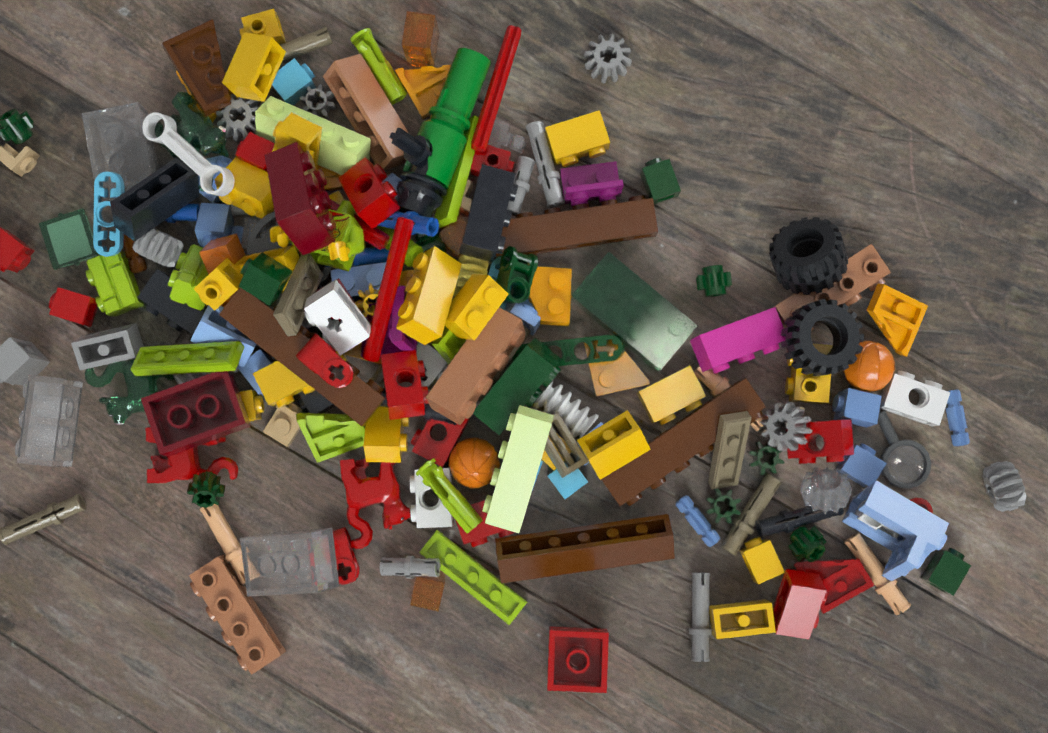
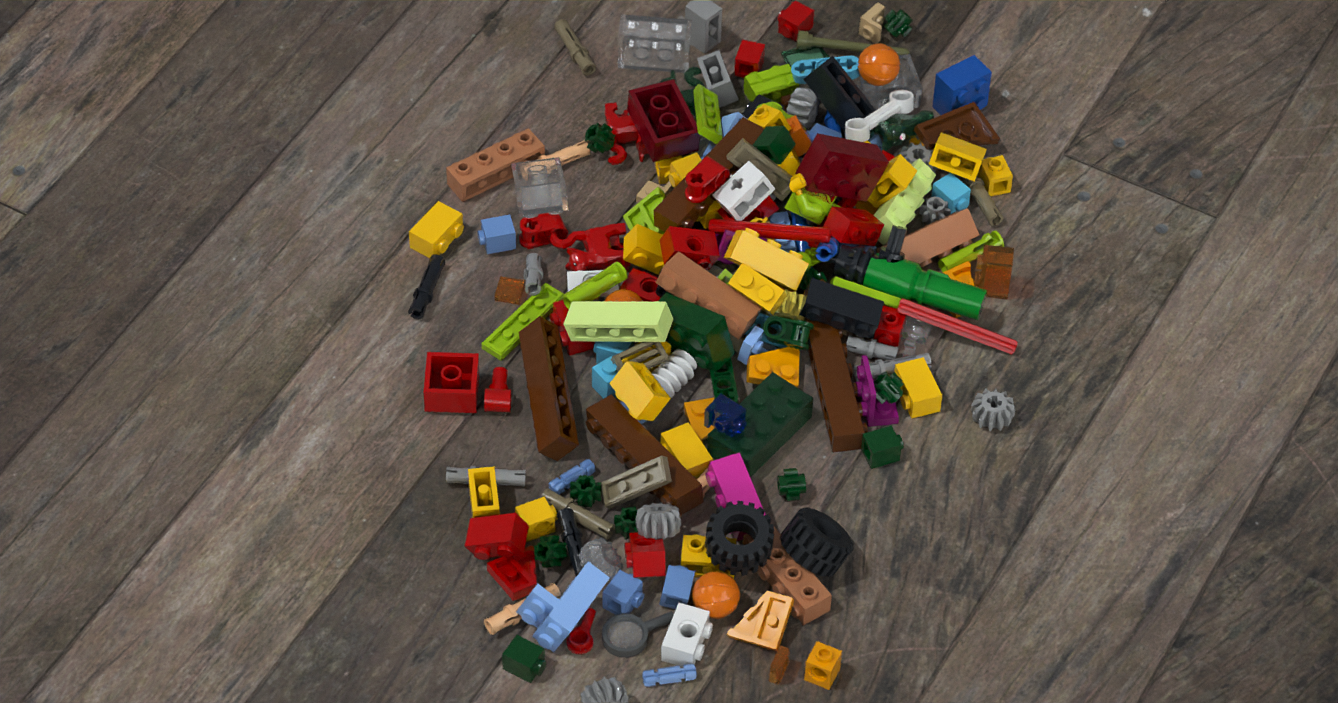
camera: 80 degrees right, 35 degrees down
none -> black pin [408,254,445,319]
none -> yellow brick [409,201,464,258]
none -> medium blue brick [477,215,516,254]
none -> red pin [484,367,511,412]
none -> clear blue brick [704,394,747,438]
none -> clear orange tile [769,645,790,685]
none -> olive piece [796,30,909,58]
none -> light orange brick [804,641,842,690]
none -> orange piece [858,43,900,86]
none -> dark green gear [873,372,904,404]
none -> blue brick [932,55,992,115]

